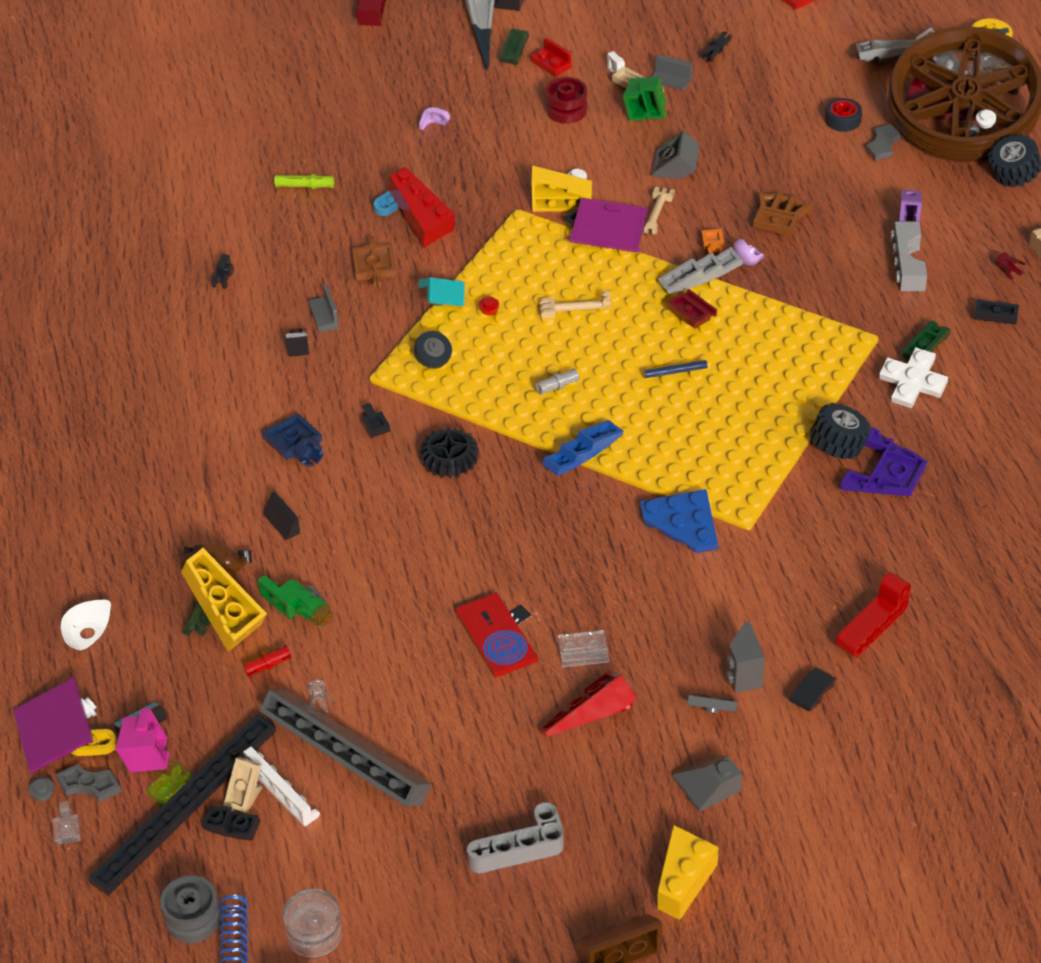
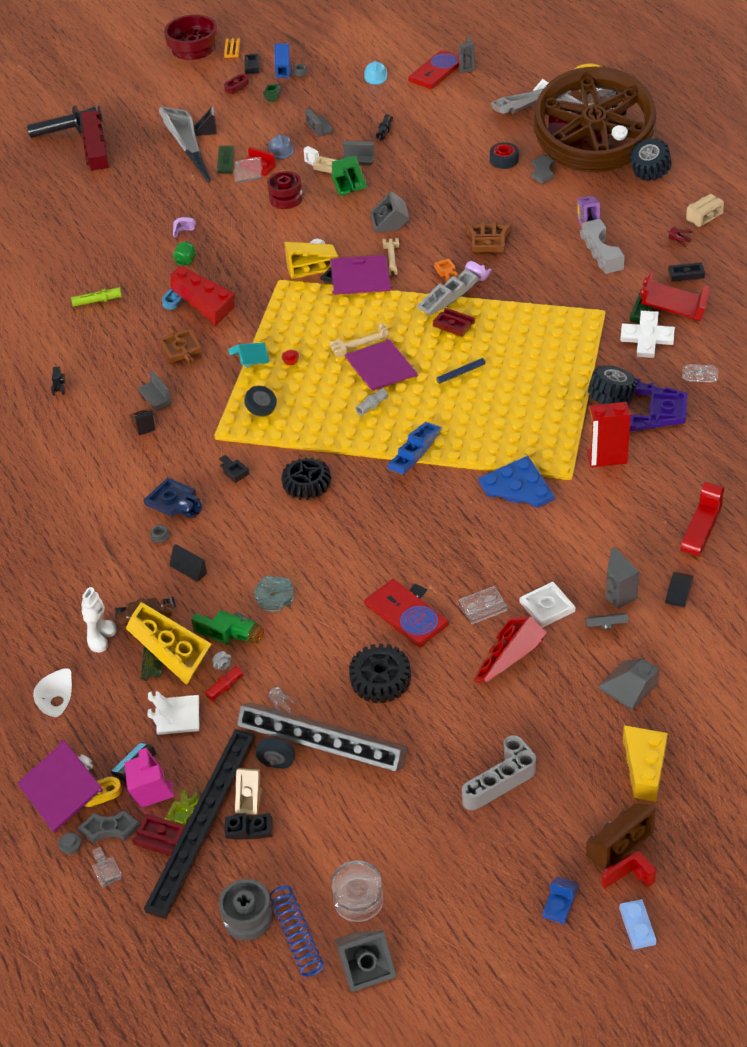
camera: 15 degrees left, 0 degrees up
white hinge [243,747,320,827] -> none
none -> white piece [81,587,117,653]
none -> dark red plate [132,814,186,856]
none -> white plate [147,691,199,735]
none -> dark grey plate [150,525,170,543]
none -> green head [172,241,196,266]
none -> light grey plate [212,651,231,670]
none -> clear piece [233,157,263,183]
none -> clear light blue plate [254,576,294,612]
none -> black wheel [256,738,295,769]
none -> sand blue piece [268,134,294,159]
none -> dark grey panel [305,108,333,137]
none -> magenta piece [345,339,418,391]
none -> black wheel [349,644,411,703]
none -> white tile [519,582,576,628]
none -> red panel [587,402,631,468]
none -> red panel [640,270,710,321]
none -> clear plate [682,364,719,382]

